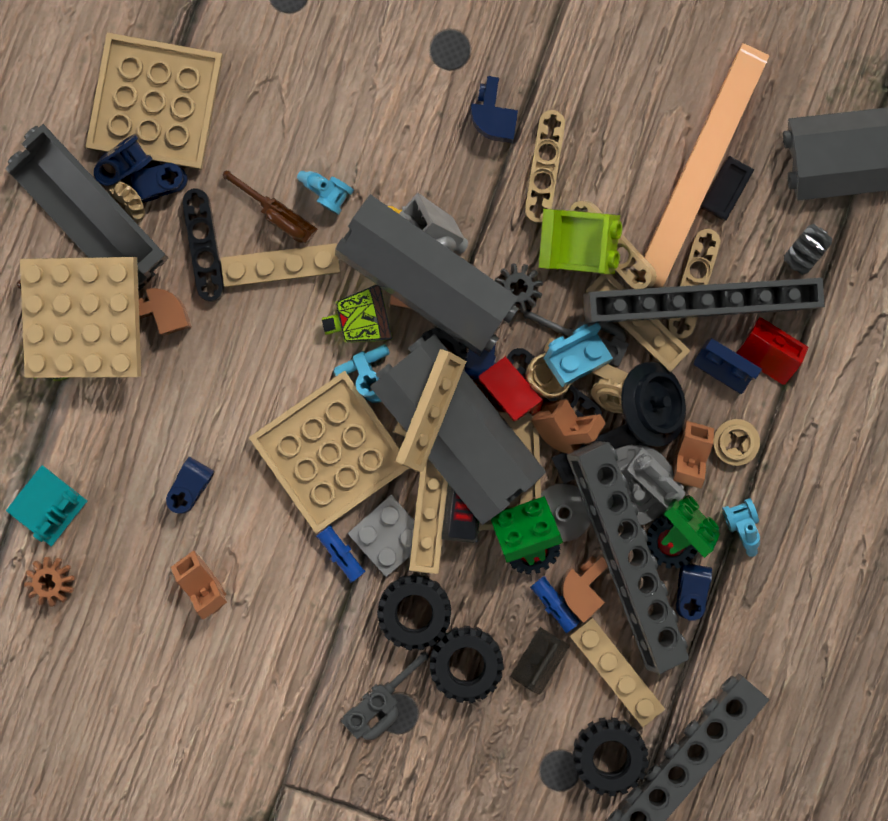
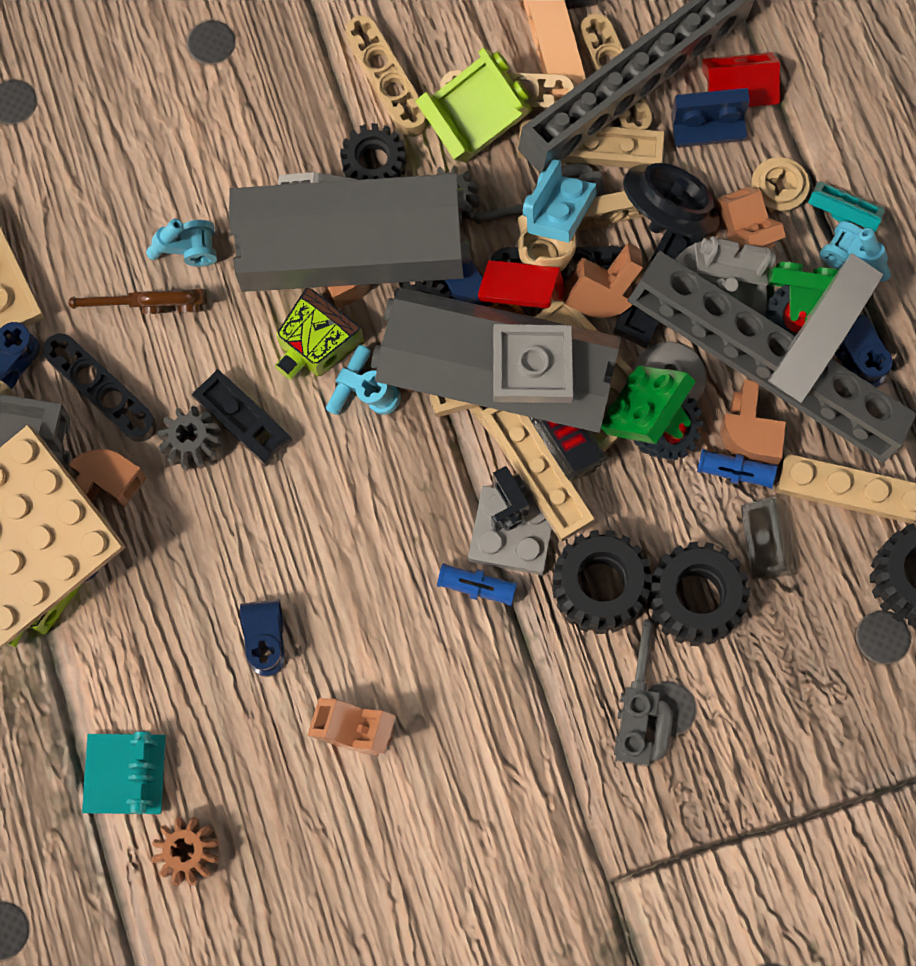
camera: 30 degrees left, 15 degrees down
tan plate [220,243,340,287] -> none
tan plate [249,371,409,533] -> none
tan plate [395,349,467,473] -> none
dark blue brick [471,76,518,143] -> none
tan gear [591,379,623,413] -> none
none -> dark grey gear [157,405,222,471]
none -> black plate [191,369,293,467]
none -> black tyre [340,123,406,180]
none -> black bracket [491,465,529,532]
none -> light grey plate [493,324,573,403]
none -> light grey slope [768,253,884,403]
none -> teal plate [808,181,885,232]

